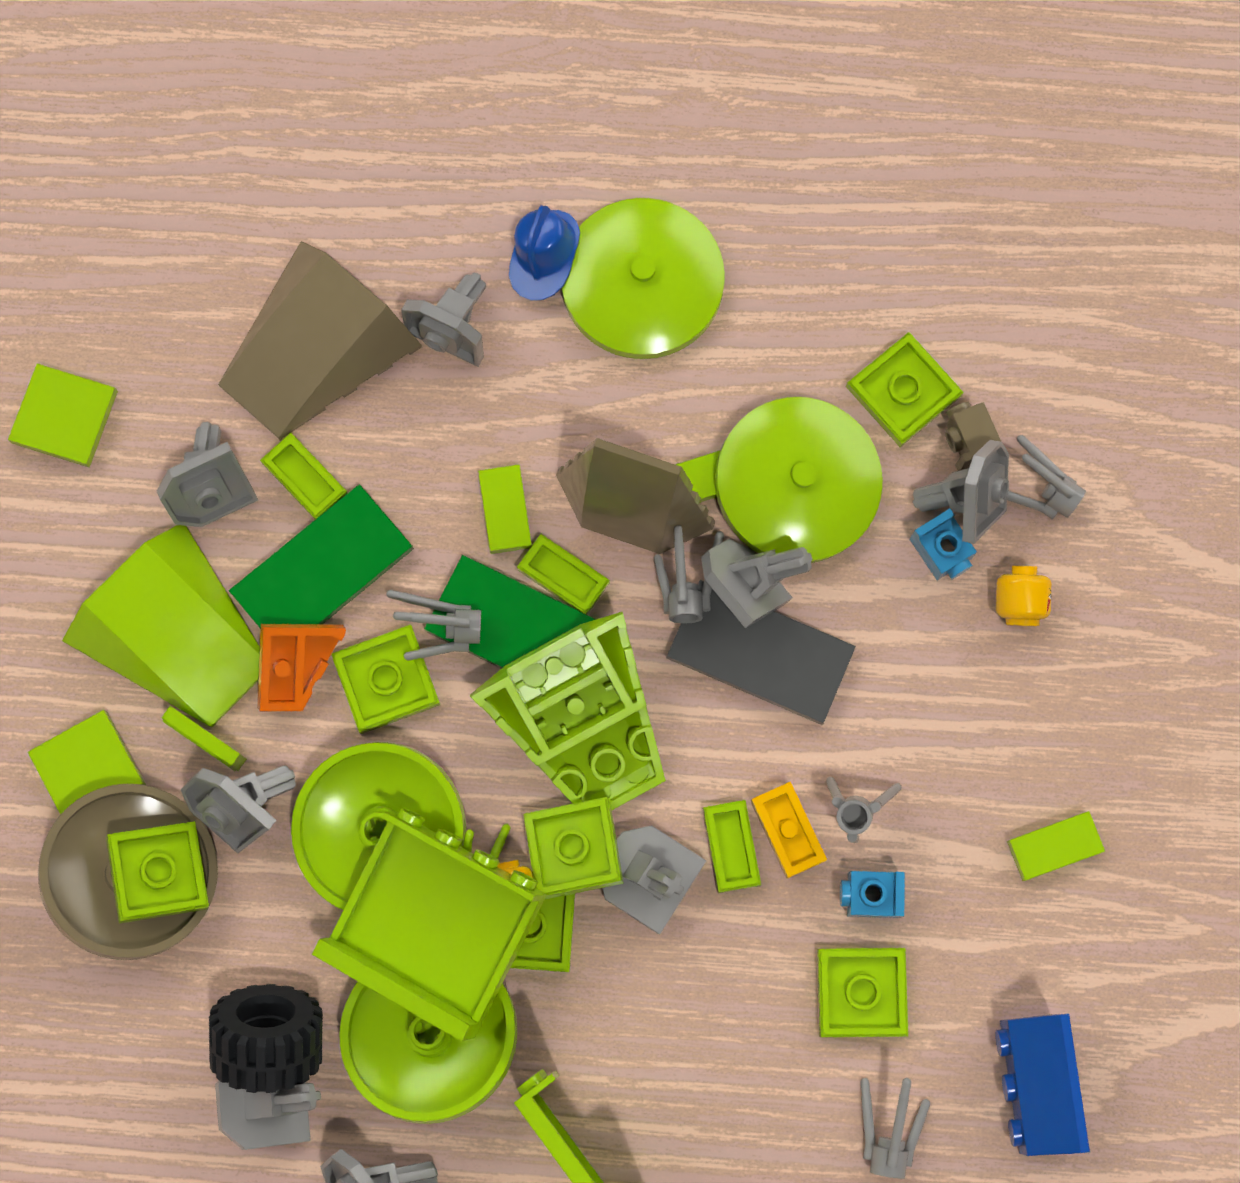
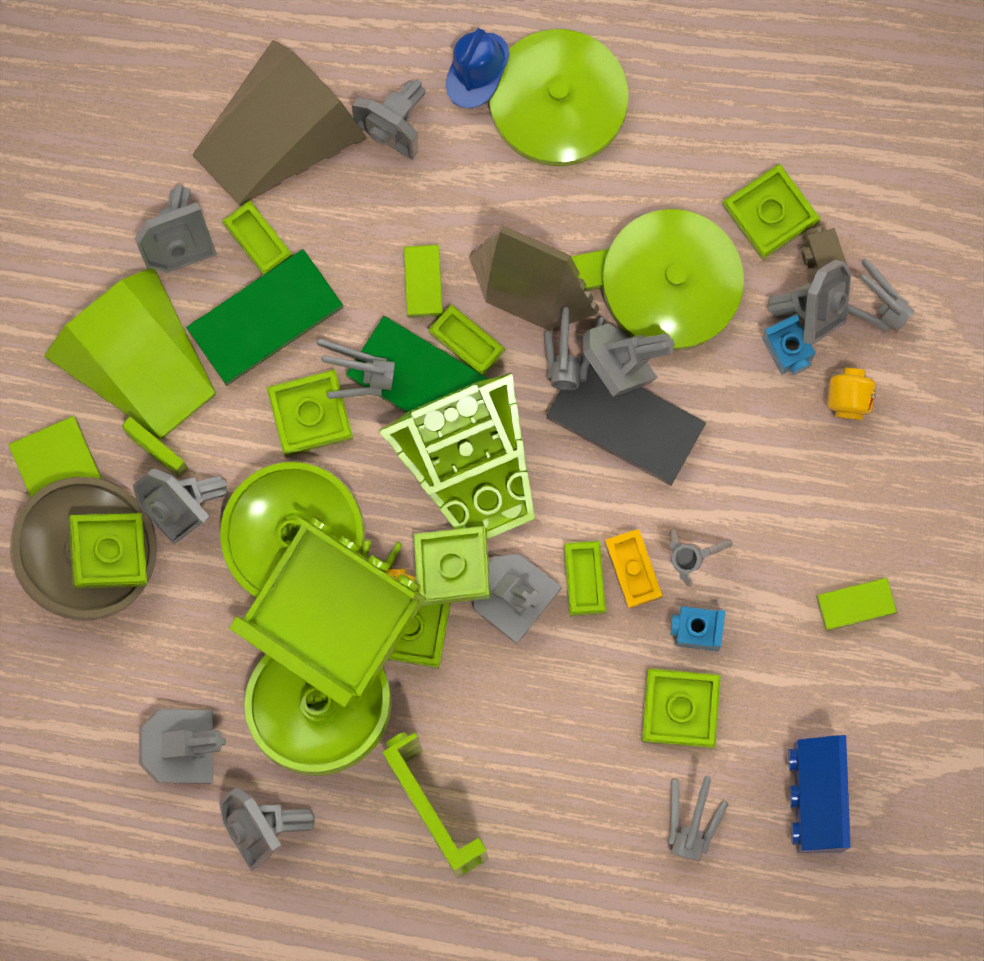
camera: 10 degrees right, 0 degrees up
lime tile [8,364,118,468] -> none
black tyre [209,984,323,1093] -> none
orange wing [257,624,346,711] -> none

